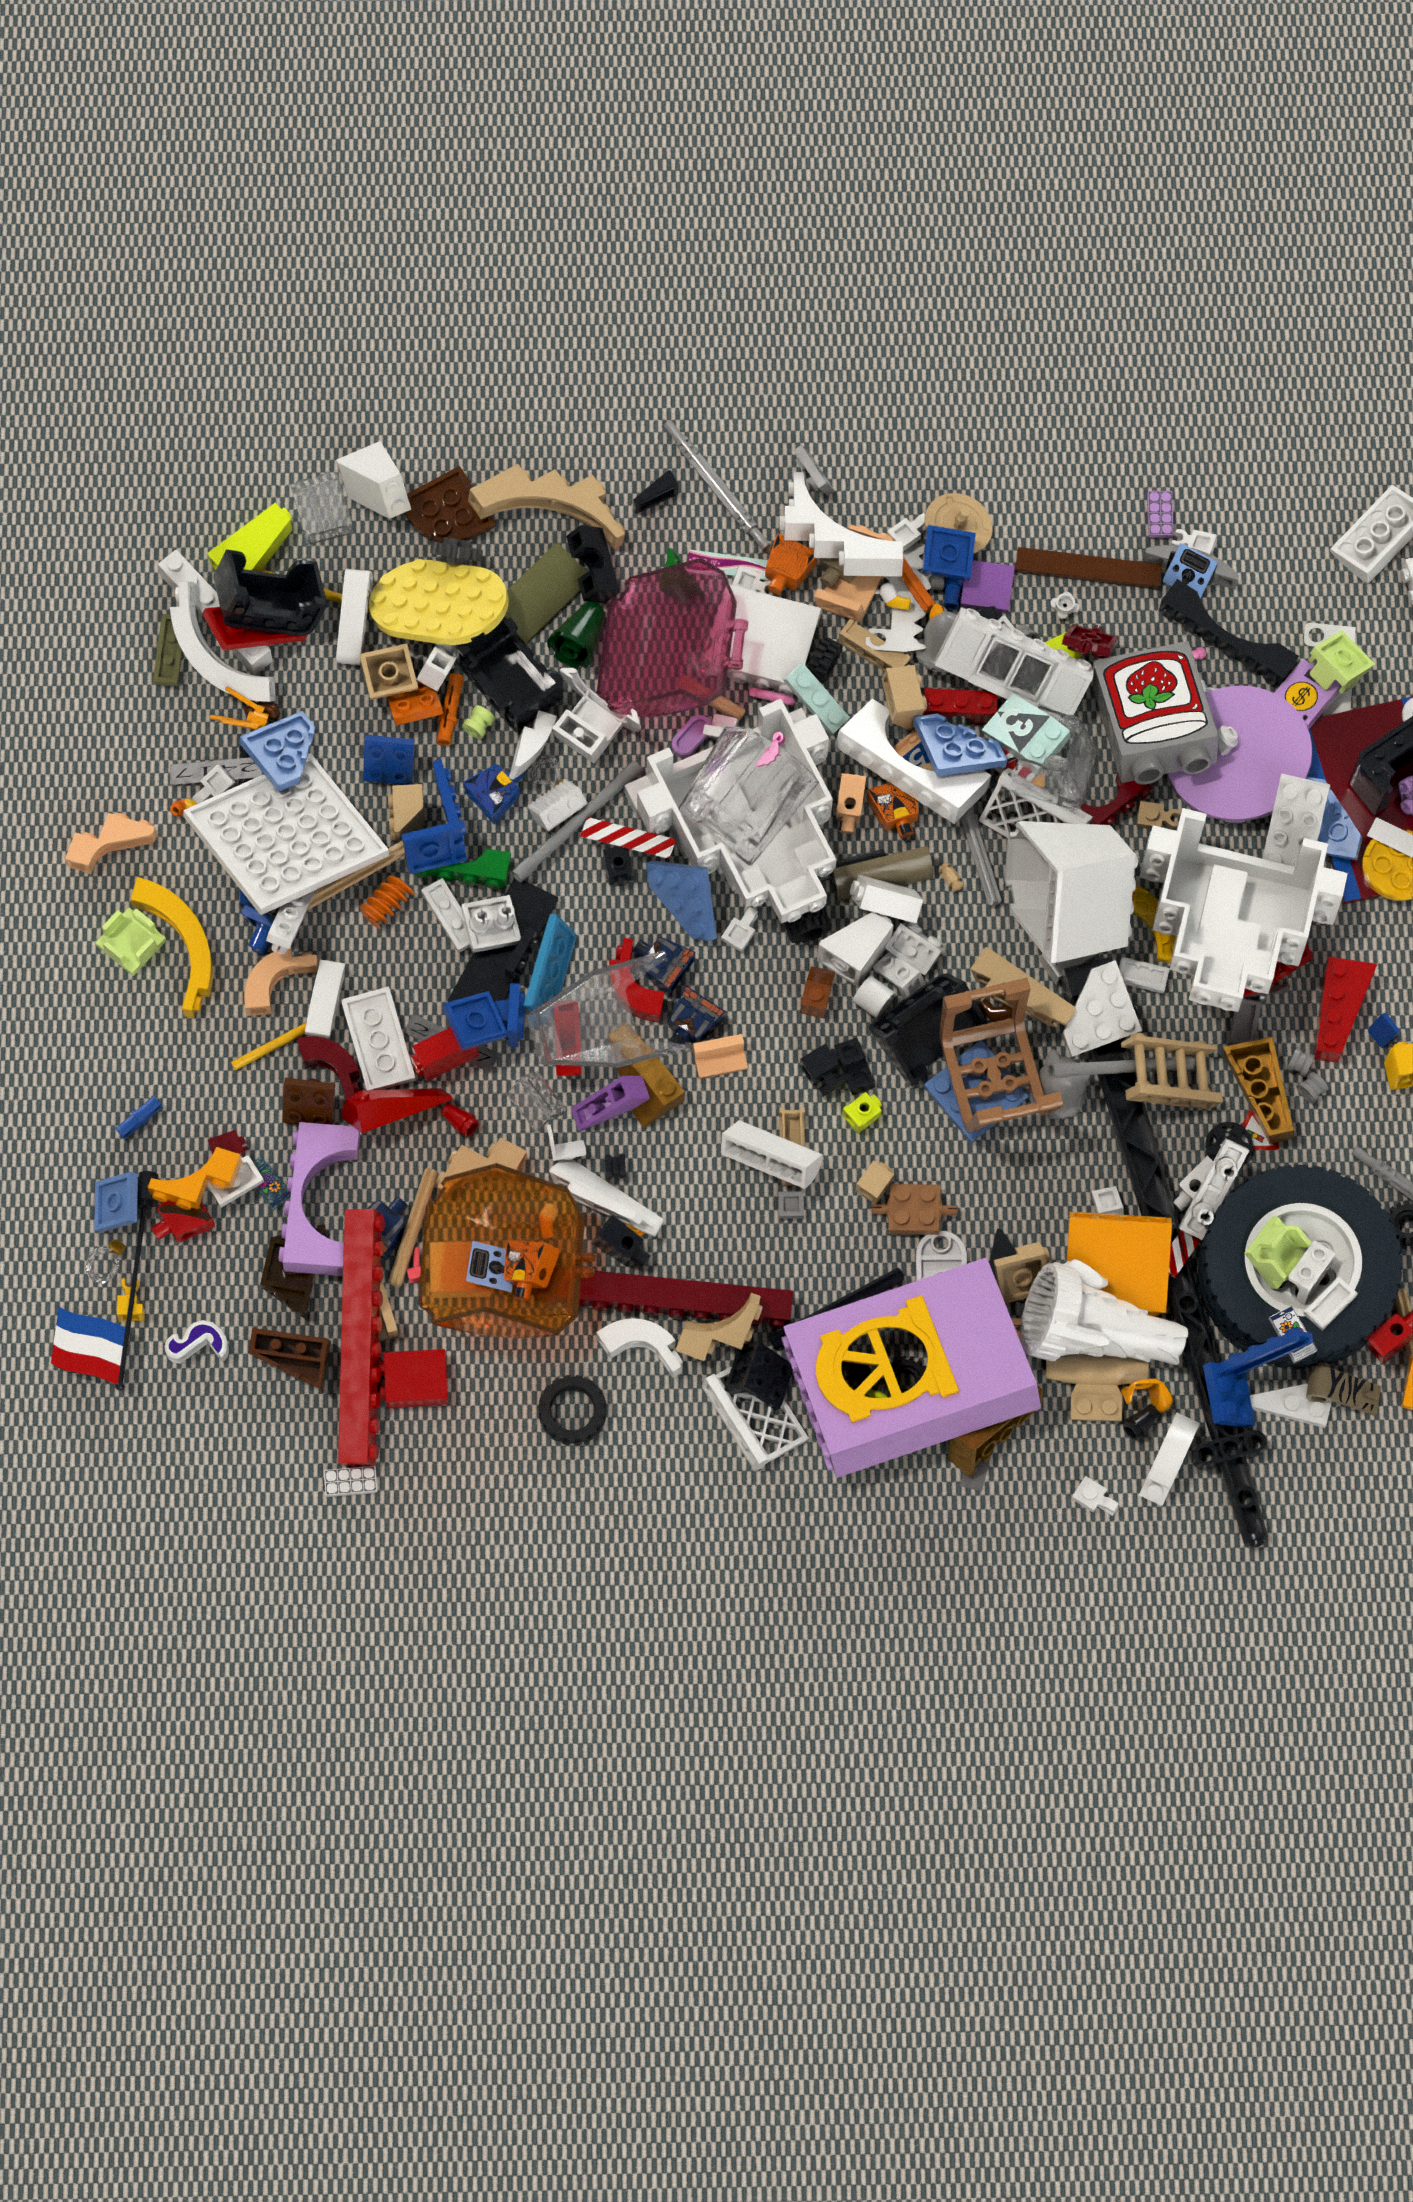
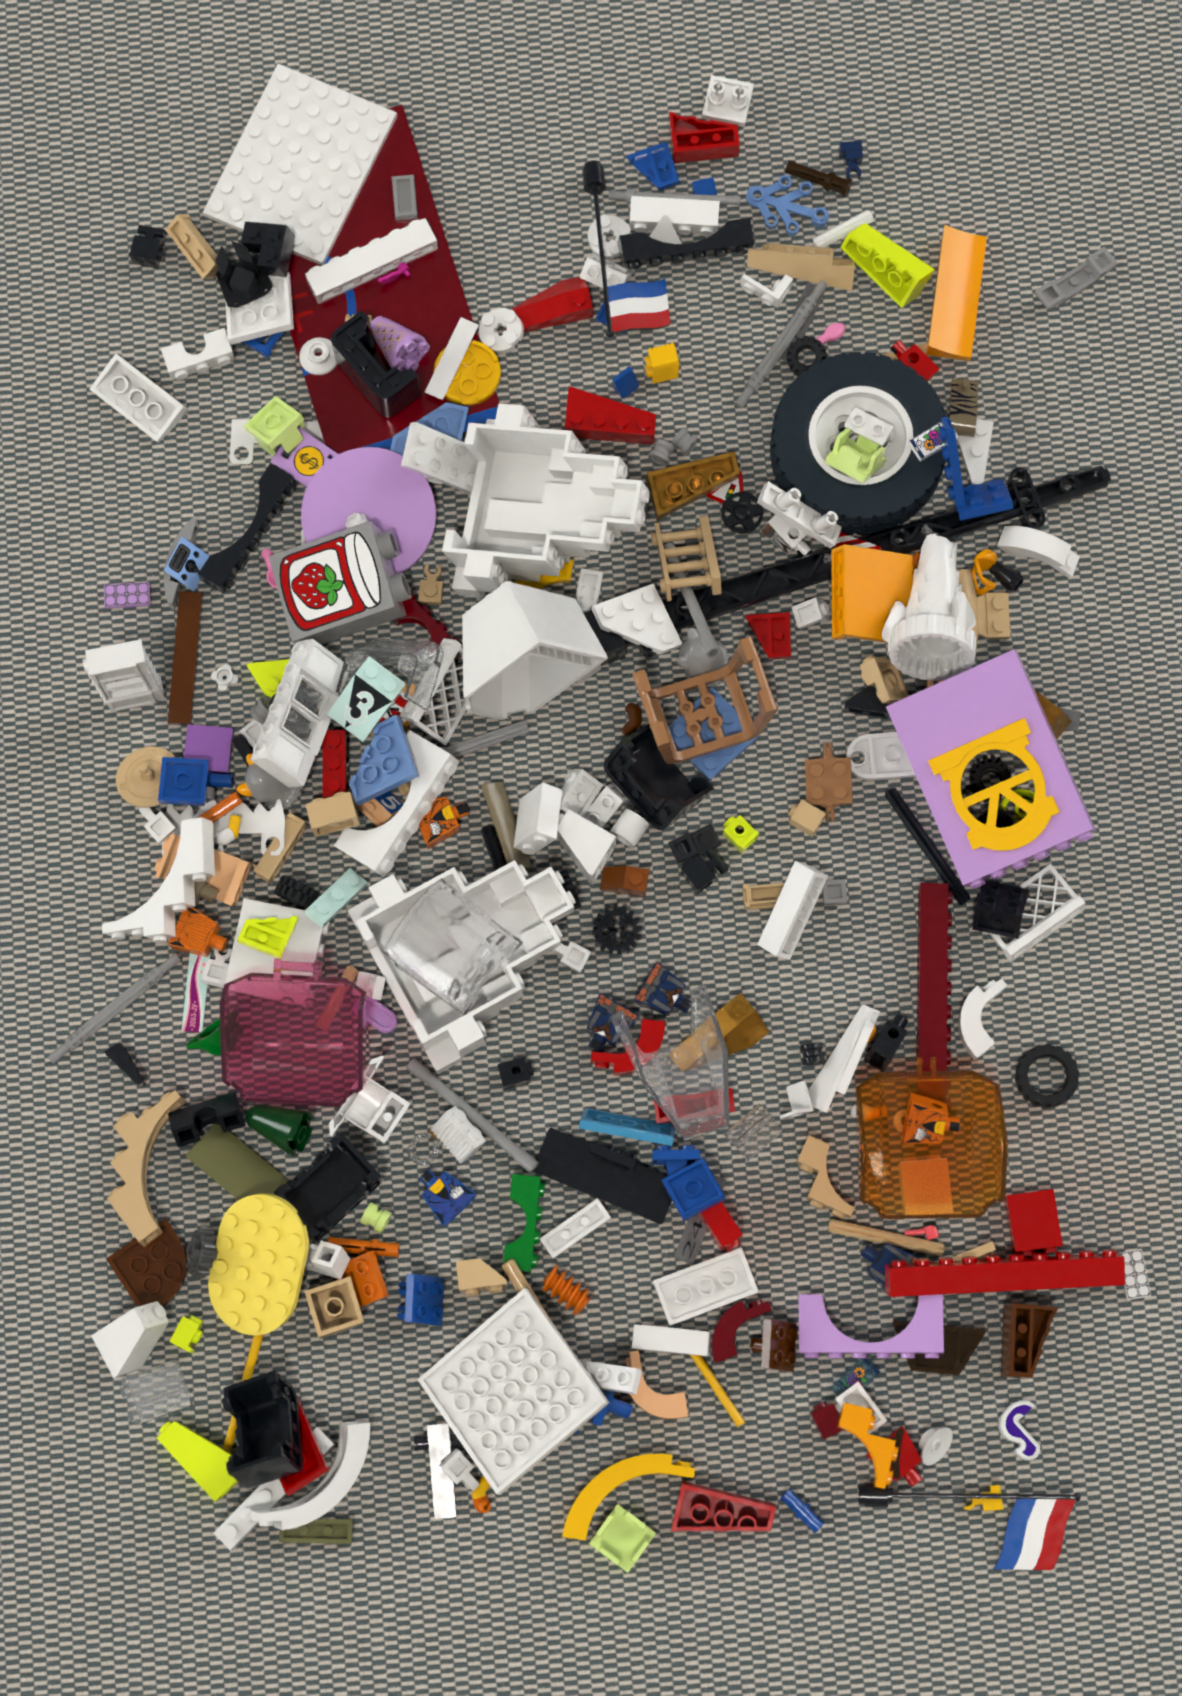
camera: 90 degrees left, 5 degrees up
light nougat arch [65,813,157,874] -> none
clear piece [85,1240,125,1284] -> none
medium blue plate [94,1172,138,1232] -> none
light orange plant [210,686,269,730] -> none
medium blue plate [239,711,315,792] -> none
reddish brown arm [243,701,280,720] -> none
white beam [336,569,373,665] -> none
red wedge [341,1088,452,1133] -> none
blue bracket [401,759,468,874] -> none
red cone [441,1103,479,1137] -> none
white plate [461,895,521,953] -> none
sticker [466,1241,513,1292] -> none
white slope [509,710,557,779] -> none
medium lavender slope [571,1076,650,1131] -> none
sticker [580,817,676,859] -> none
medium blue plate [646,860,717,941] -> none
tan arch [675,1293,763,1361] -> none
light nougat panel [693,1034,748,1079] -> none
bright pink piece [749,687,795,706] -> none
piece [755,732,785,767] -> none
light grey plate [794,445,835,497] -> none
light nougat torso [836,773,866,834] -> none
tan piece [938,862,964,892] -> none
tan wedge [971,947,1076,1027] -> none
dark red plate [1062,624,1119,659] -> none
white plate [1072,1476,1119,1516] -> none
white plate [1172,529,1217,555] -> none
white tile [1303,1276,1358,1331] -> none
none -> white window [83,639,165,712]
none -> neon yellow brick [169,1315,203,1354]
none -> neon yellow wing [237,916,298,959]
none -> black gear [592,905,642,957]
none -> red wedge [671,1481,776,1532]
none -> red wing [746,612,792,660]
none -> white piece [919,1427,953,1466]

